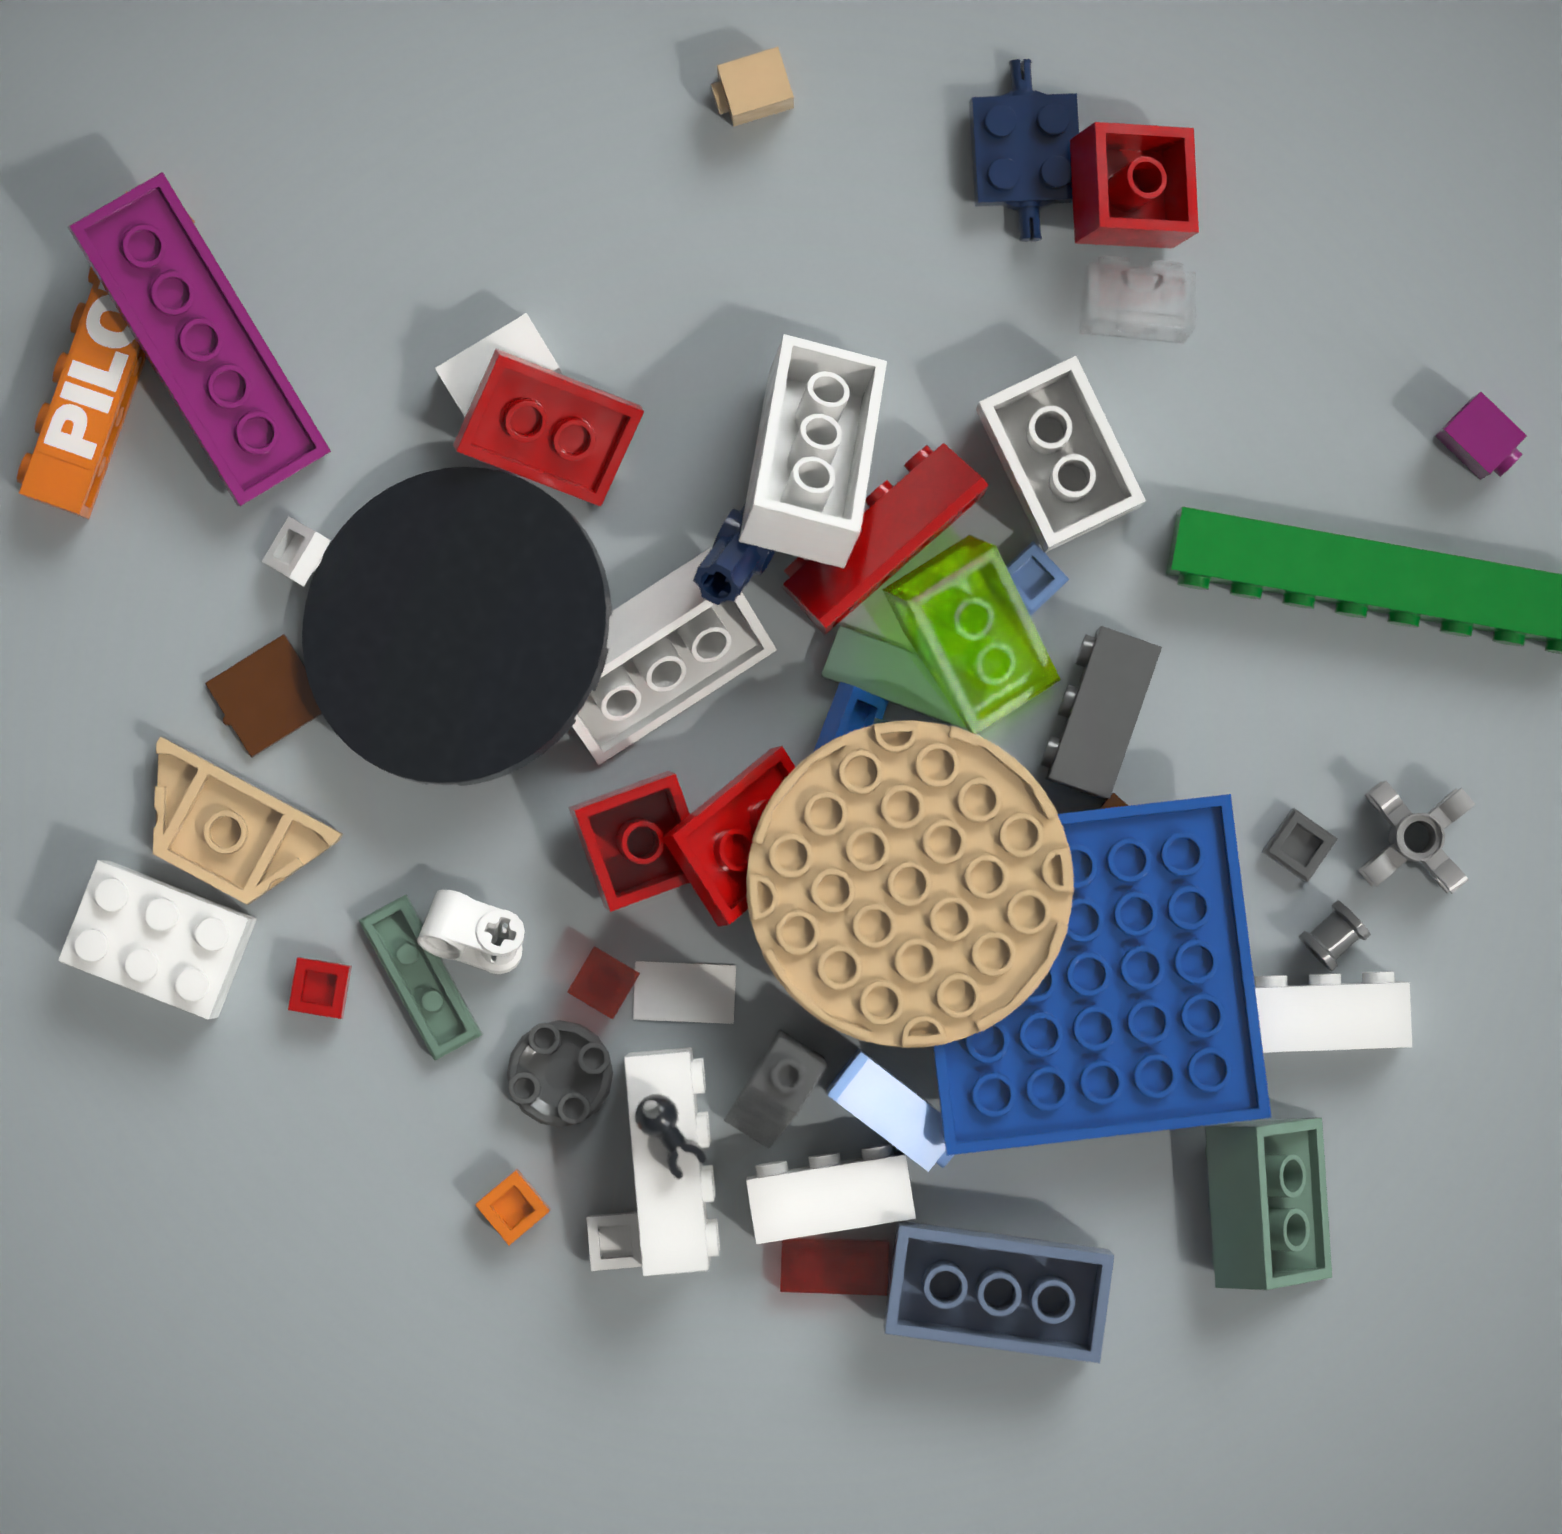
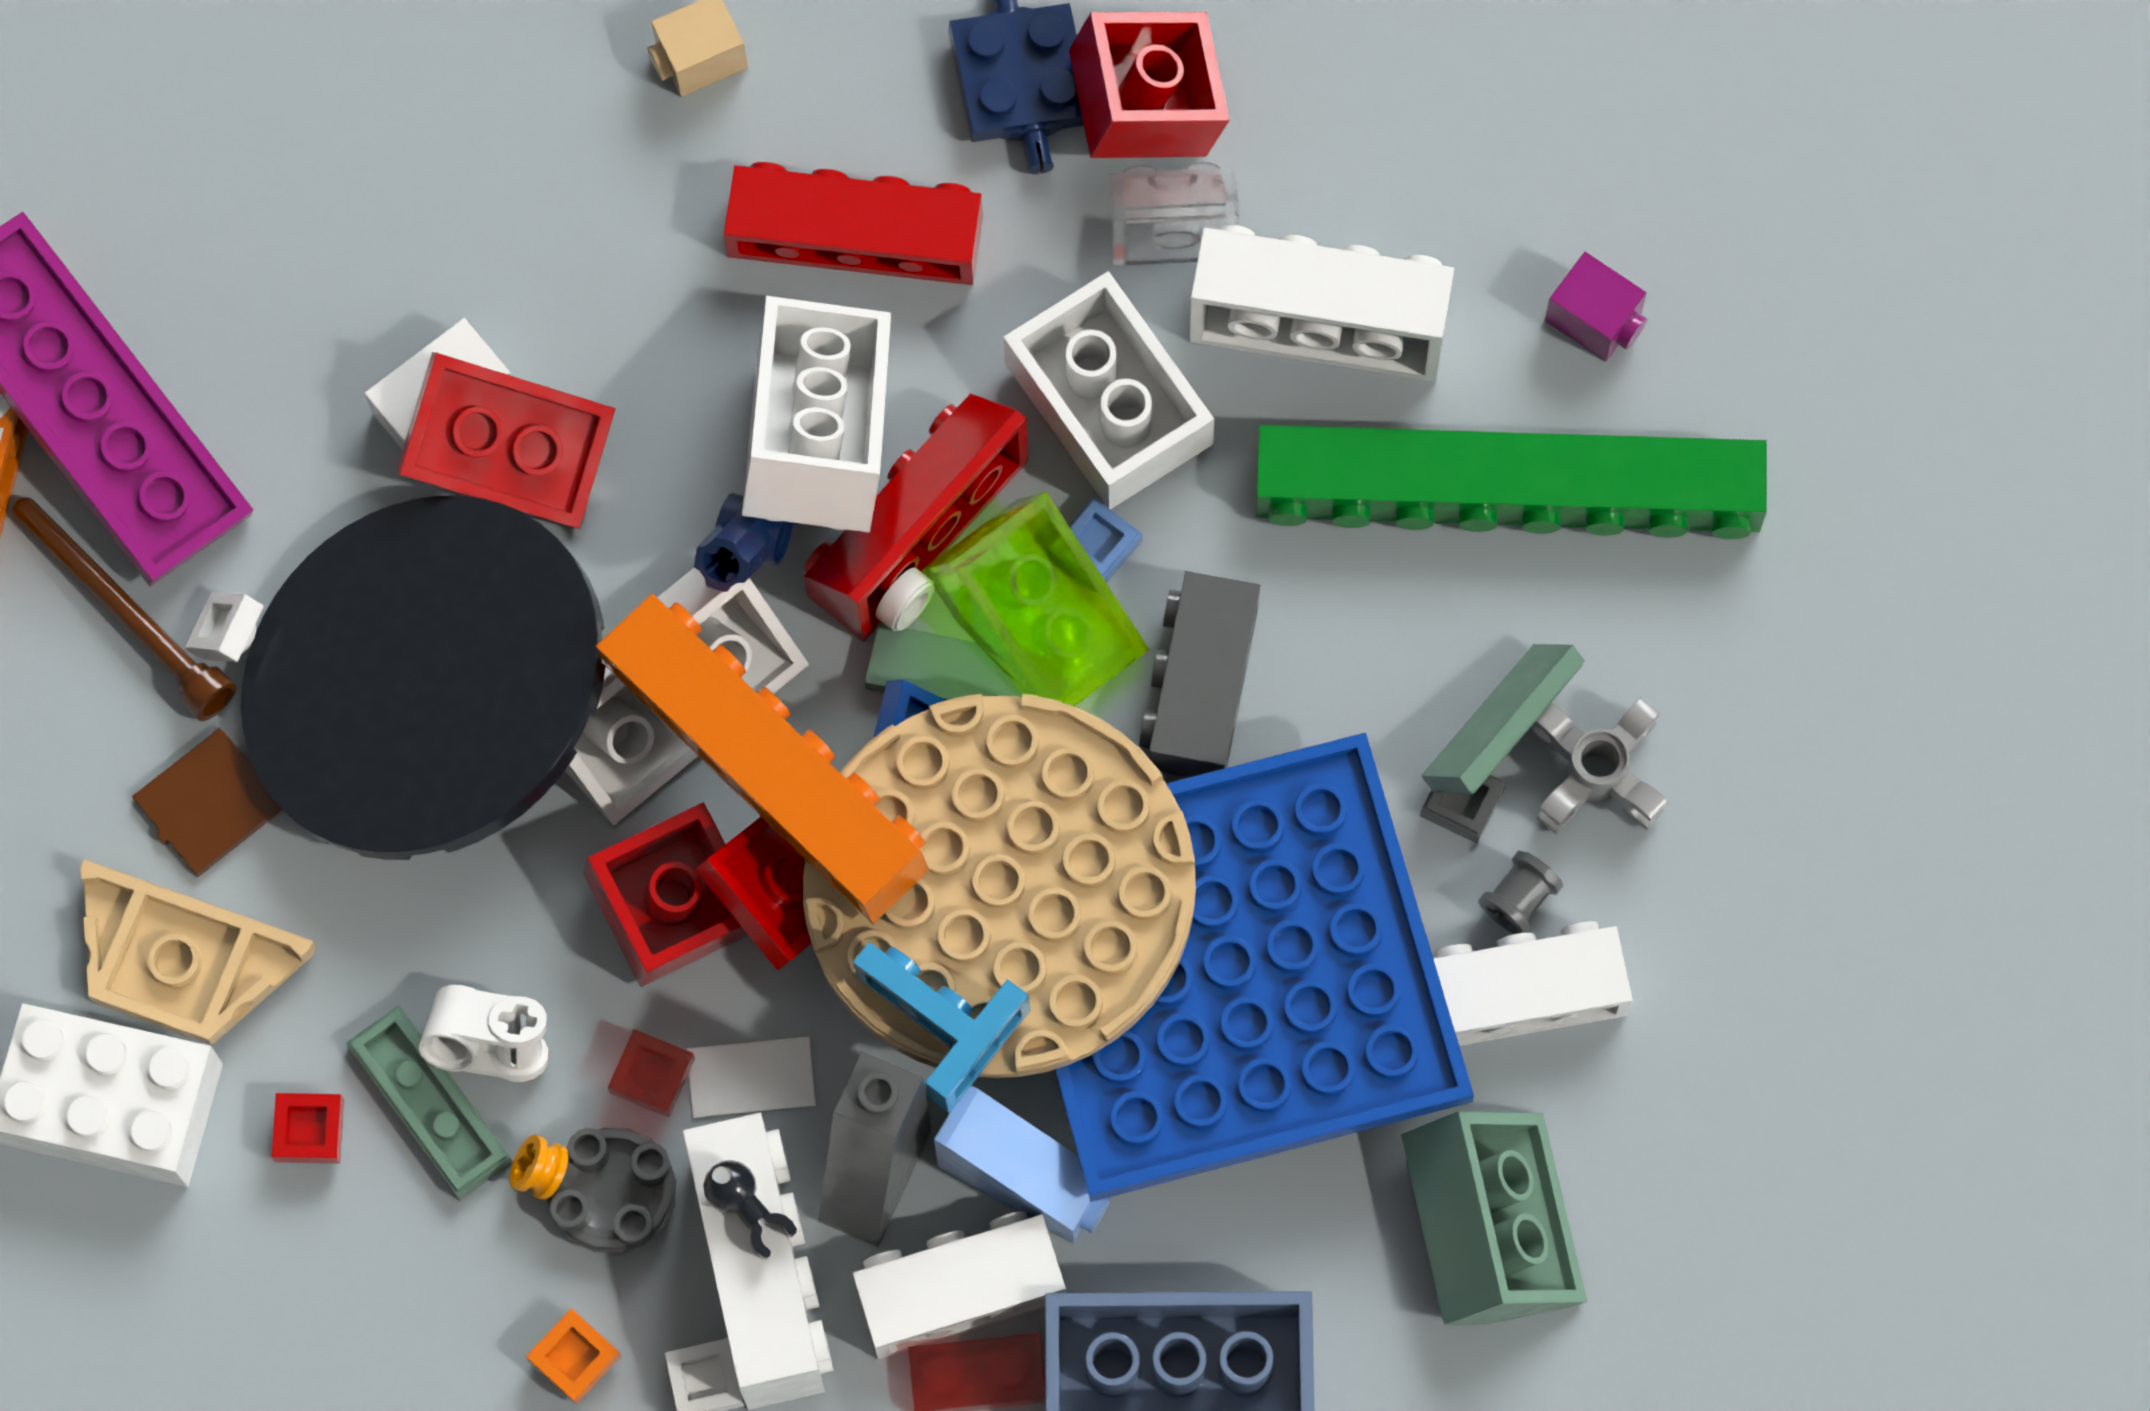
camera: 10 degrees left, 15 degrees down
none -> reddish brown piece [13,497,237,721]
none -> light orange bush [509,1134,569,1200]
none -> orange brick [596,593,929,925]
none -> red brick [724,162,983,285]
none -> dark azure bracket [853,942,1031,1113]
none -> white tile [875,567,934,631]
none -> white brick [1190,225,1454,382]
none -> sand green tile [1421,644,1585,794]

